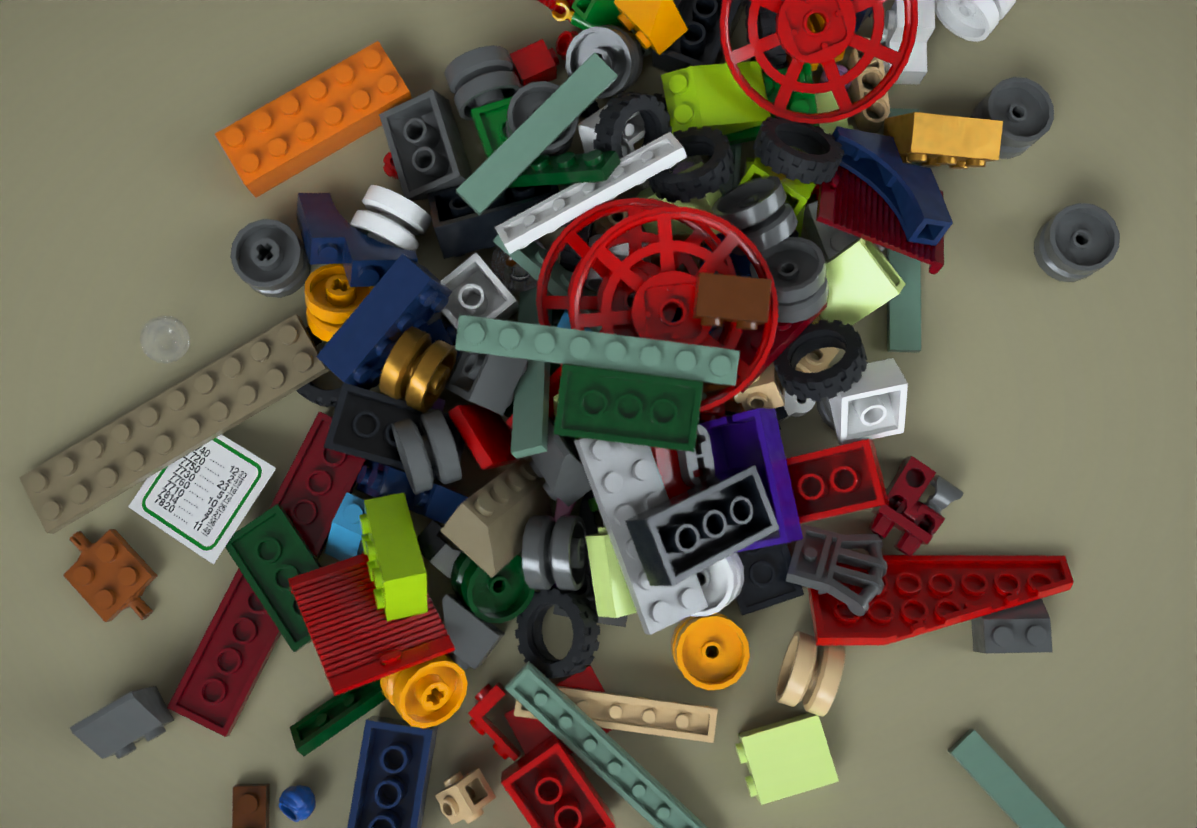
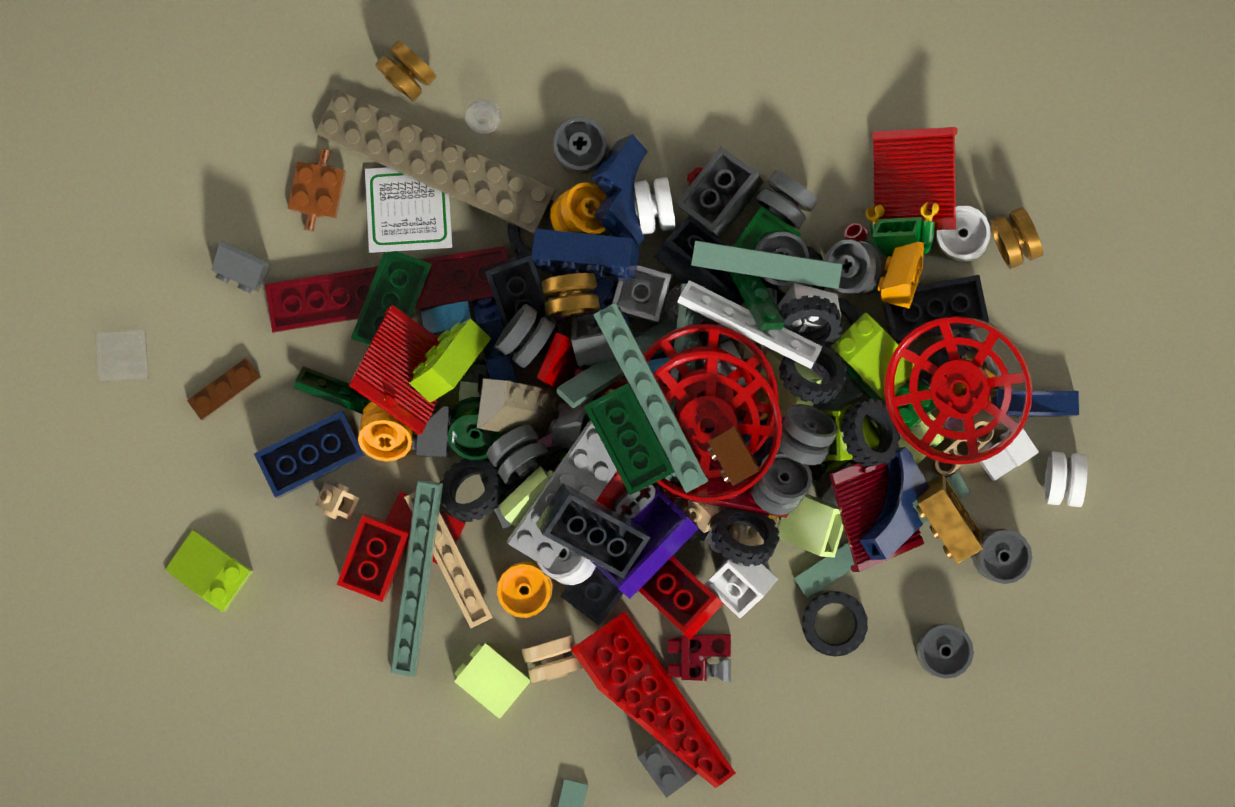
camera: 55 degrees right, 5 degrees up
orange brick [215,41,412,198] -> none
blue piece [278,785,316,822] -> none
red bracket [468,682,521,762] -> none
red brick [509,39,560,87] -> none
dark grey plate [786,524,888,616] -> none
none -> pearl gold wheel [375,40,437,102]
none -> black tyre [802,591,868,657]

